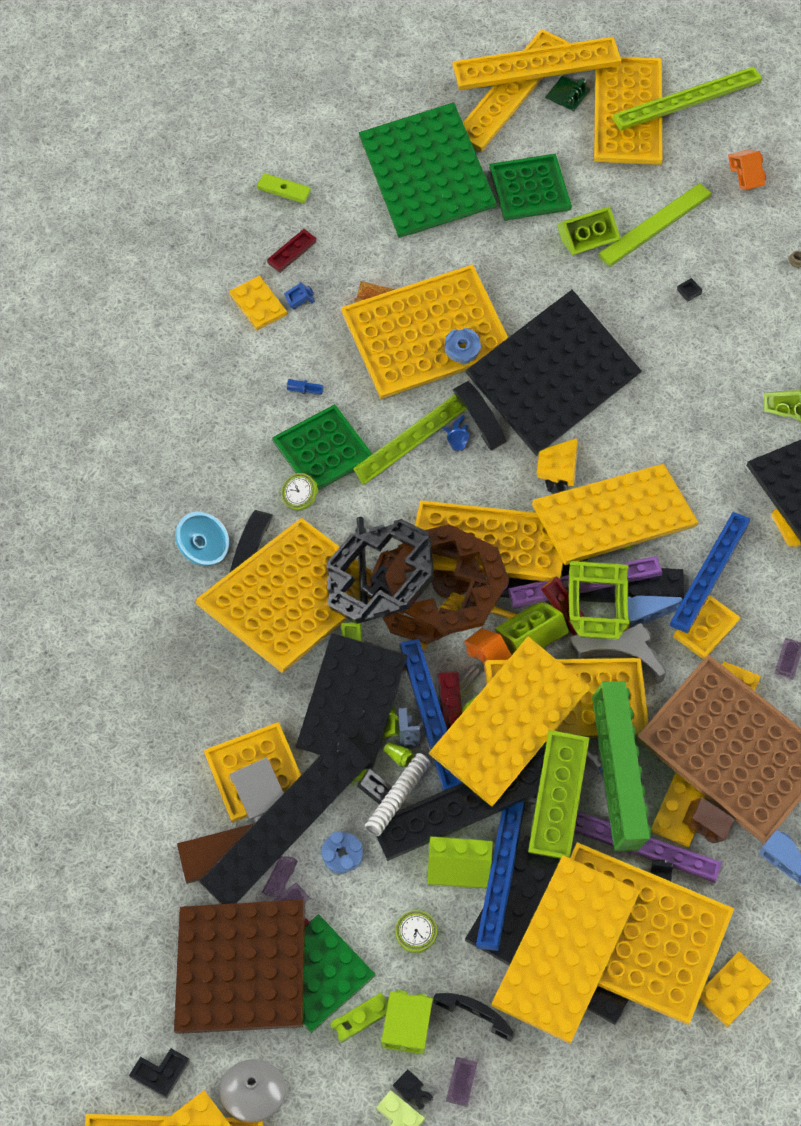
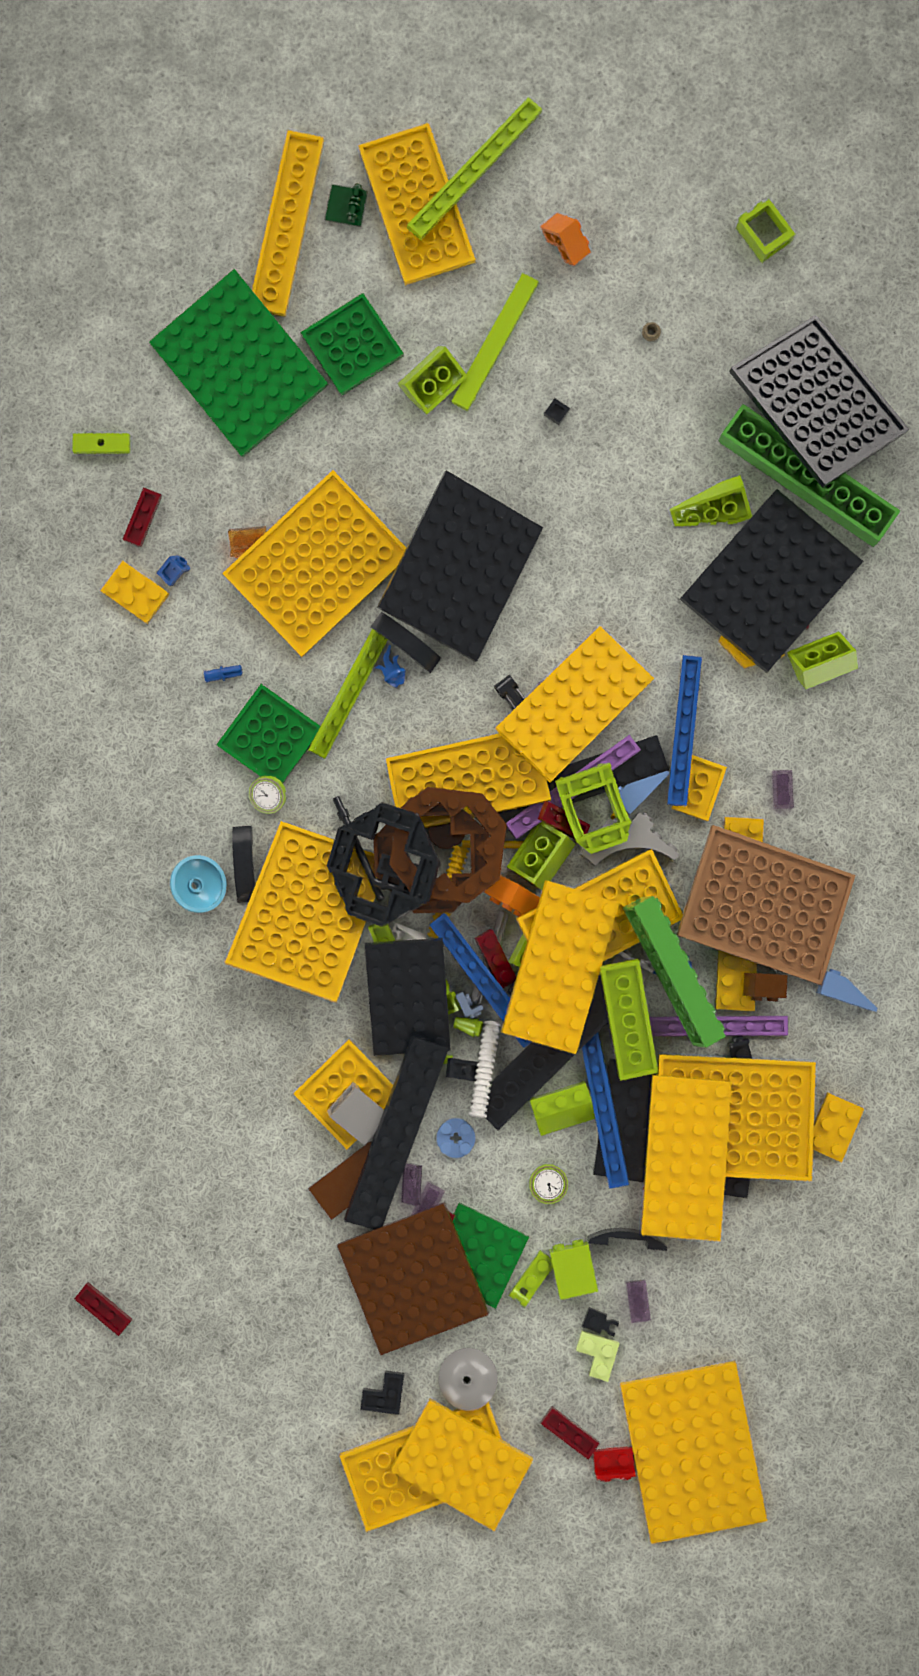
camera: 20 degrees left, 25 degrees up
medium blue plate [445,328,481,365] -> none
yellow plate [452,36,622,91] -> none
yellow wing [537,439,578,486] -> none

